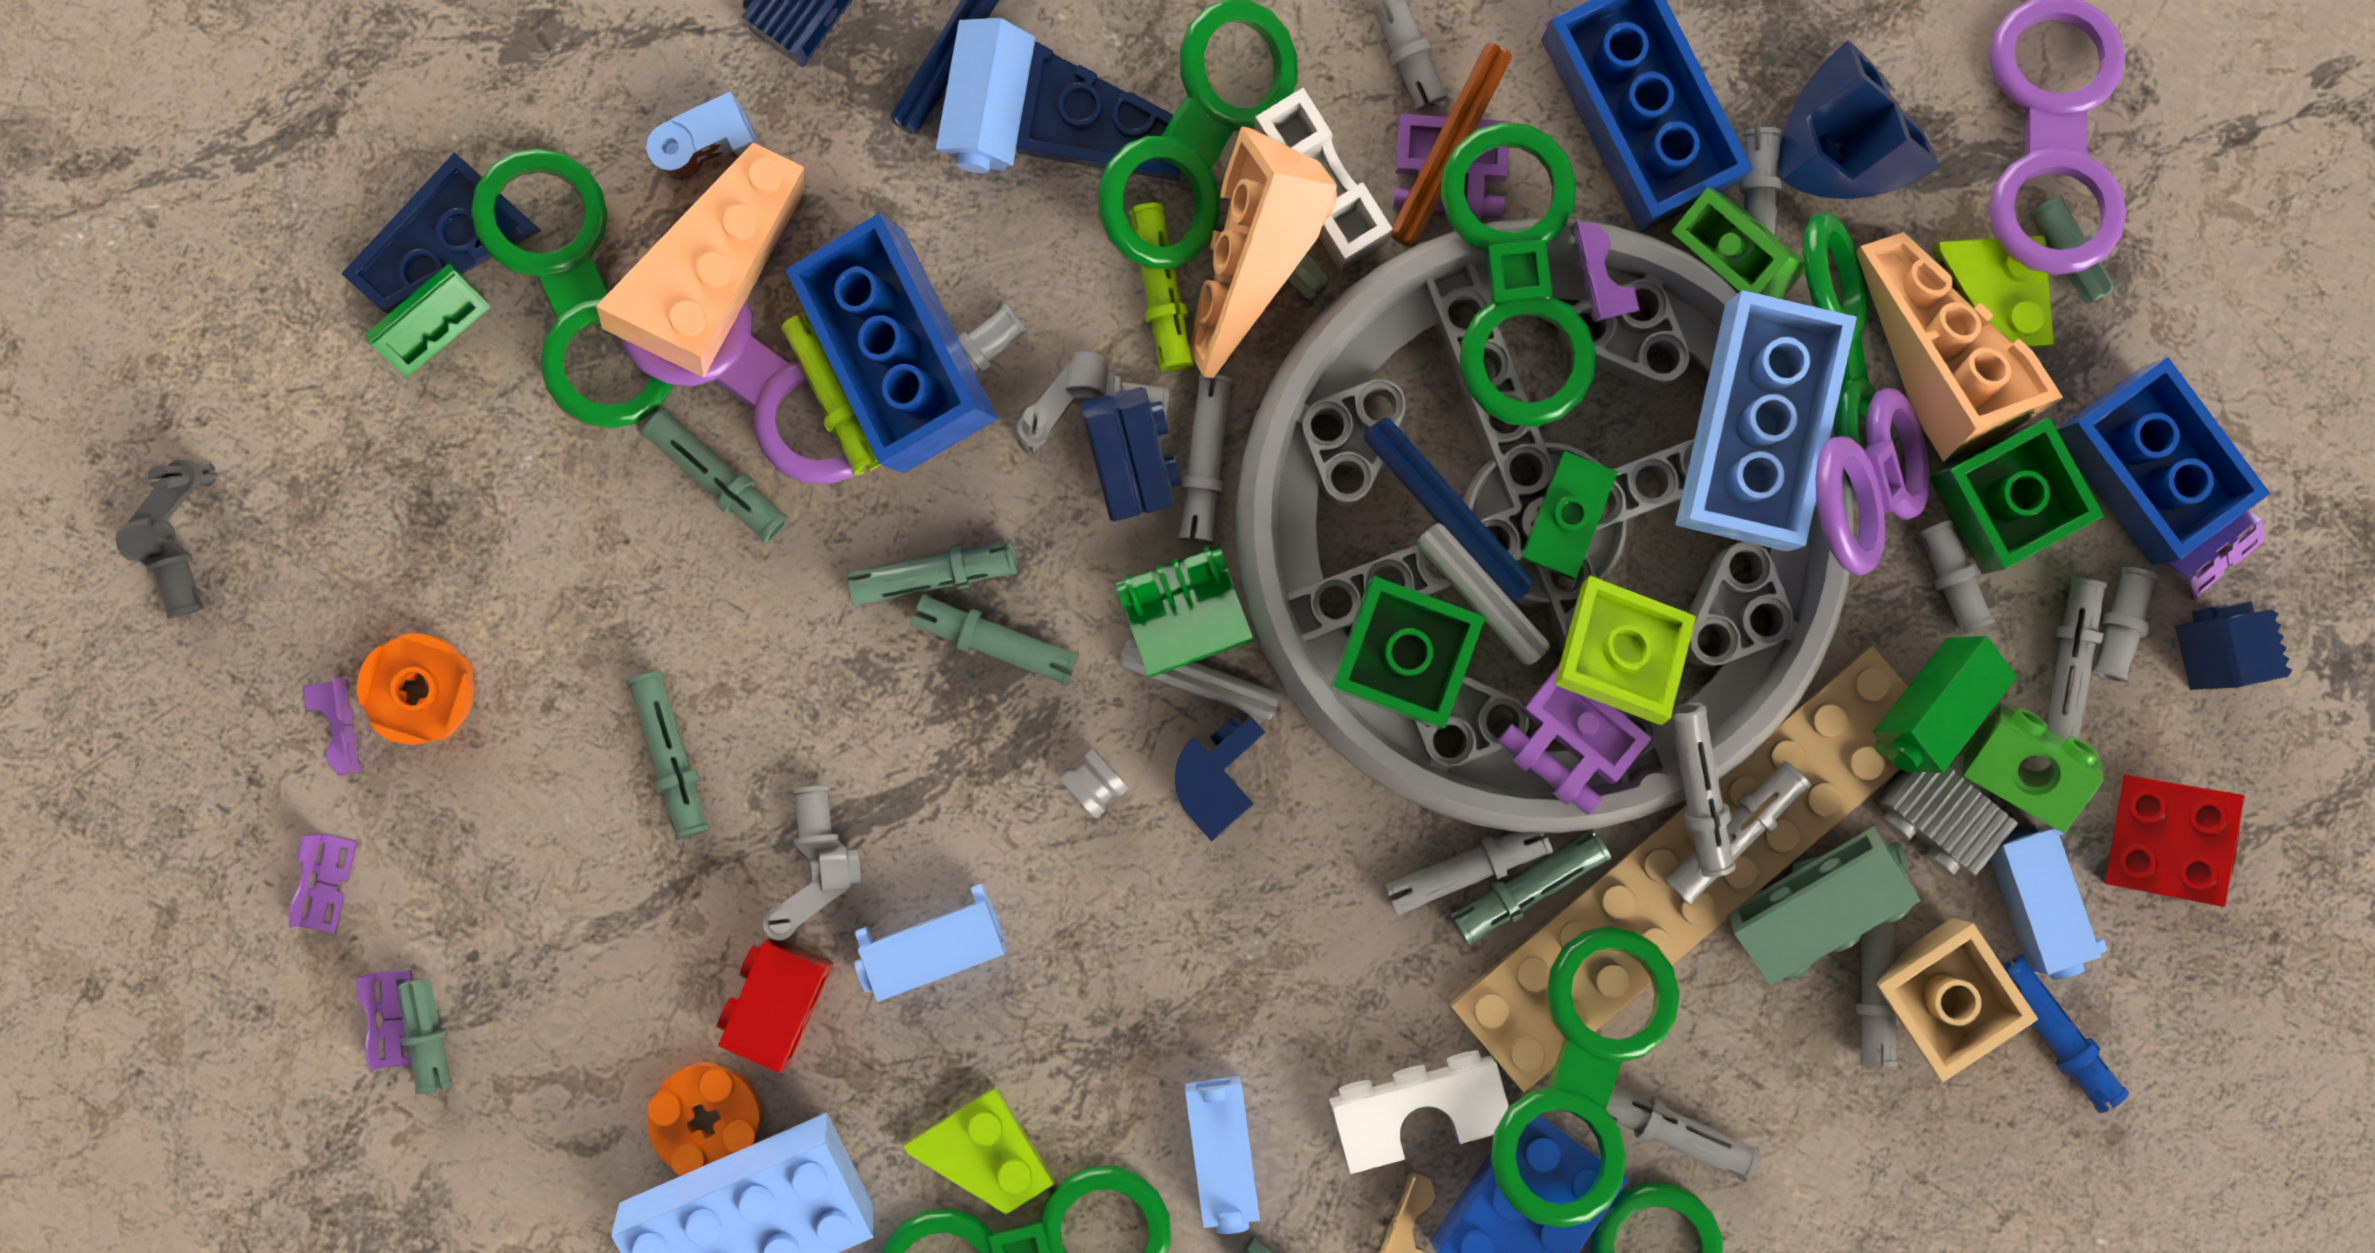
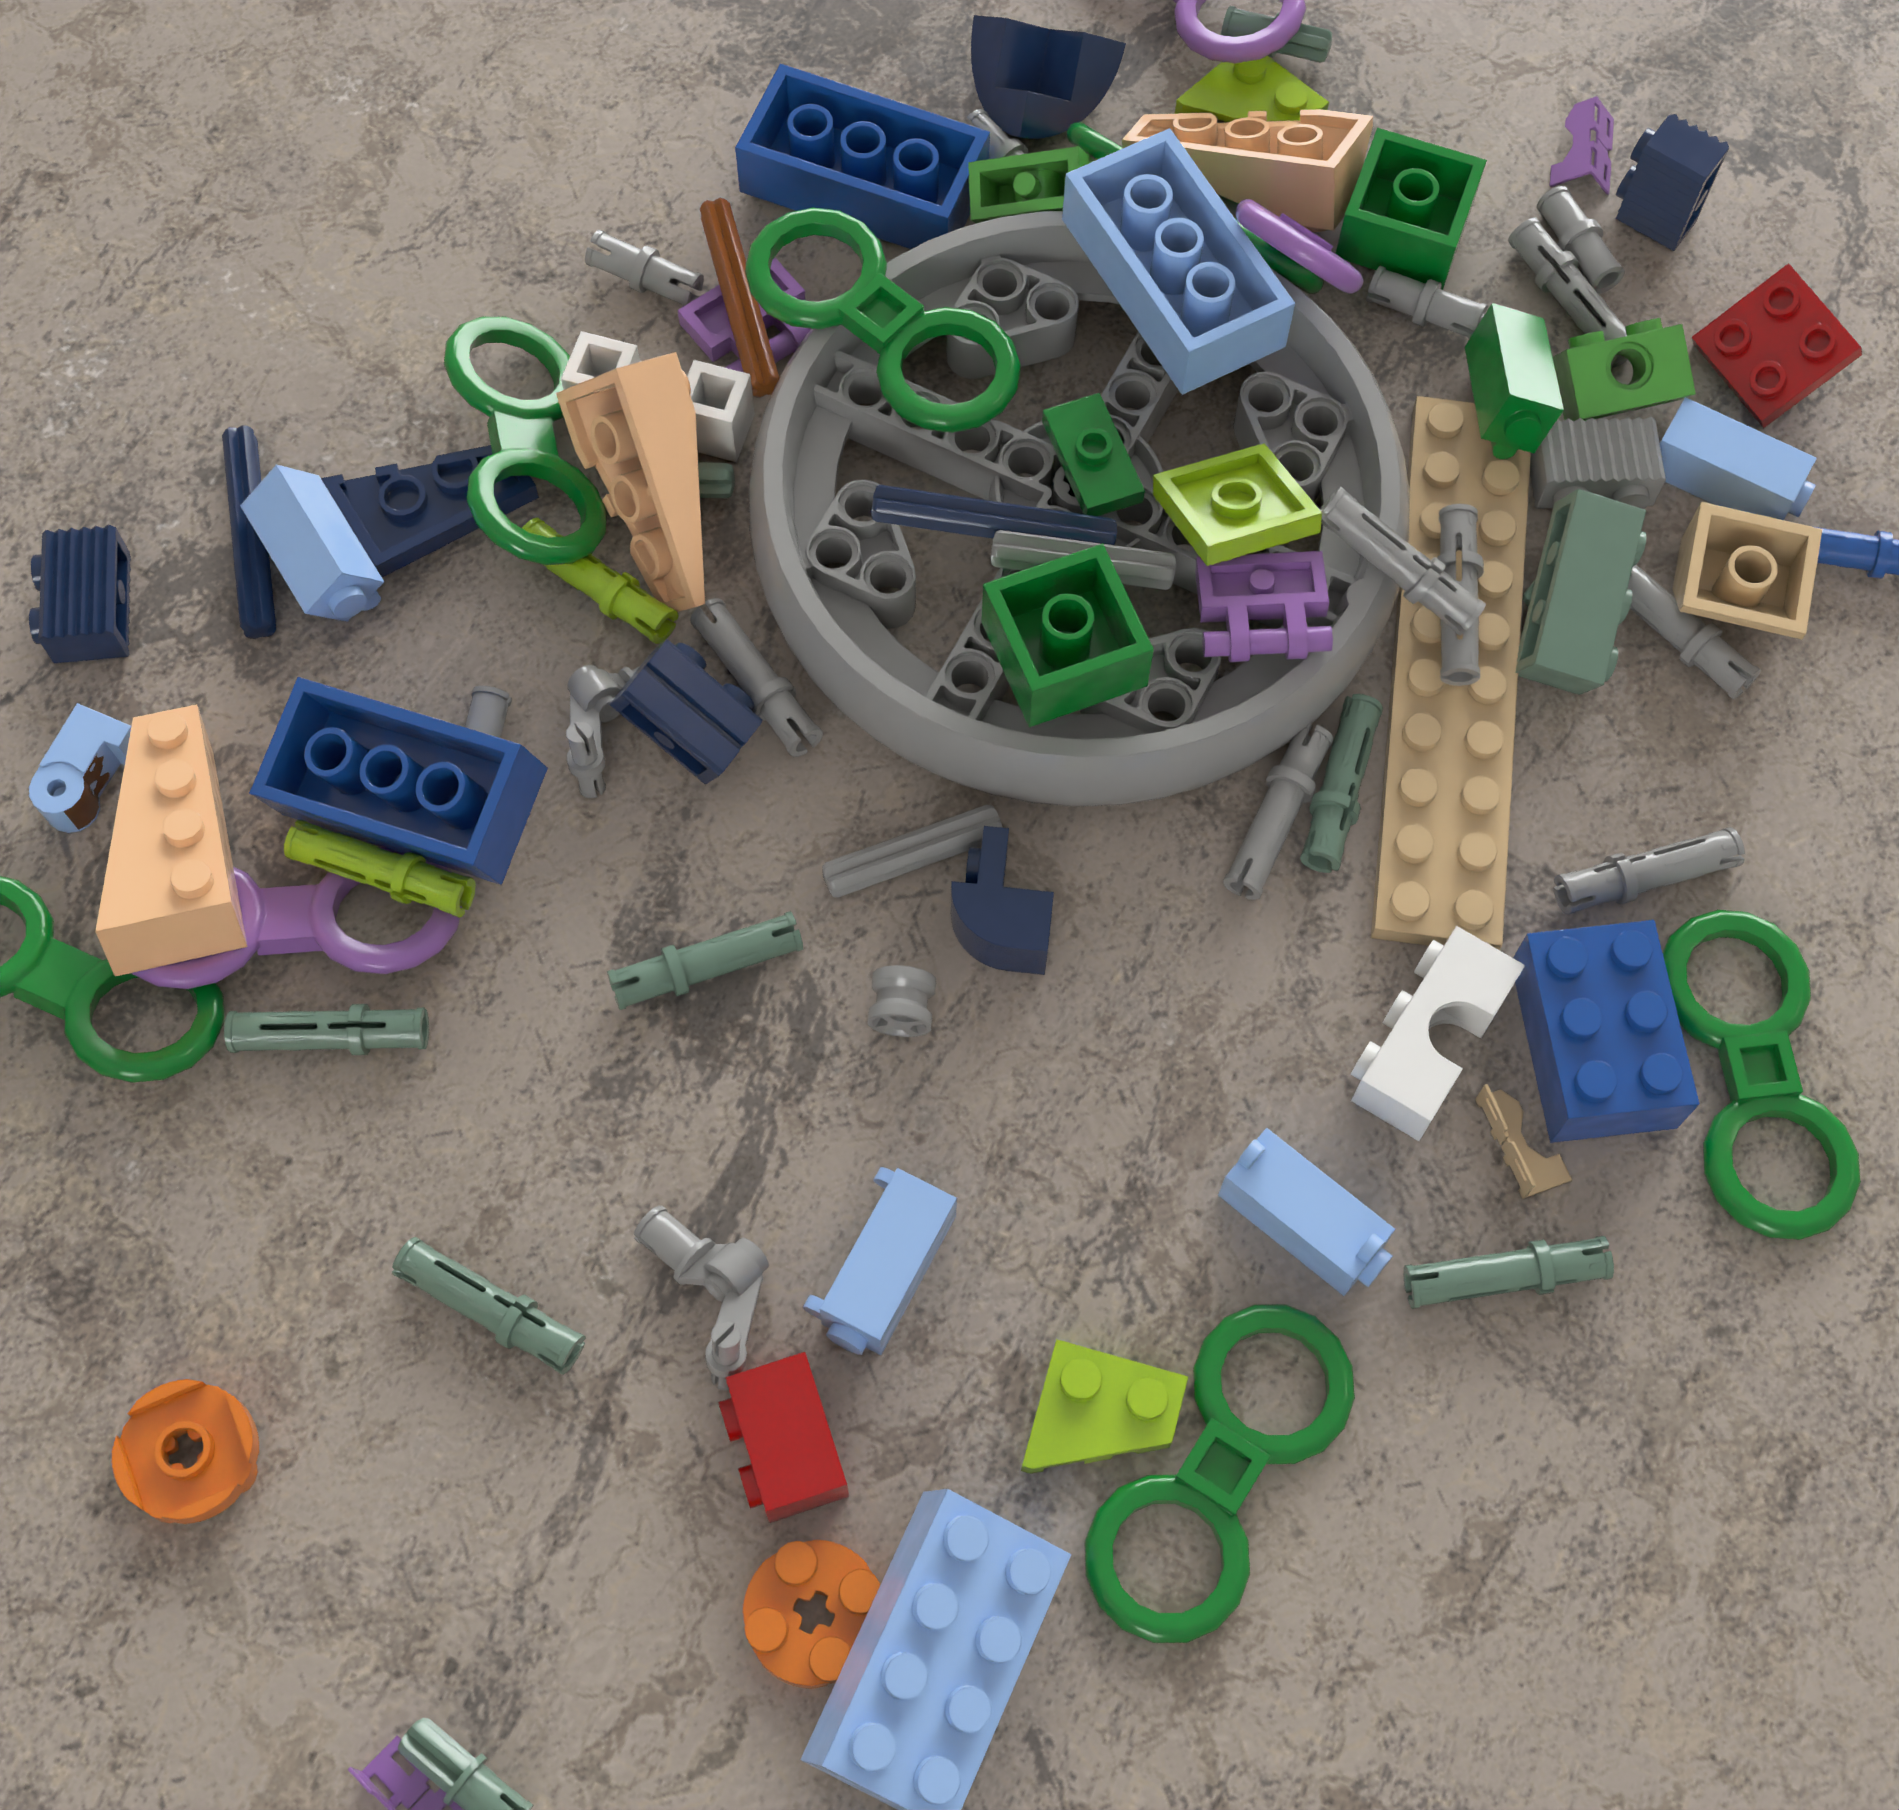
camera: 45 degrees left, 20 degrees down
medium lavender piece [289,833,357,934] -> none
medium lavender piece [303,678,363,775] -> none
sand green pin [848,539,1019,607] -> none
hinge [1115,546,1254,678] -> none
green bar [1490,926,1680,1228] -> none
medium lavender piece [1571,219,1640,322] -> none
blue brick [2056,357,2271,565] -> none

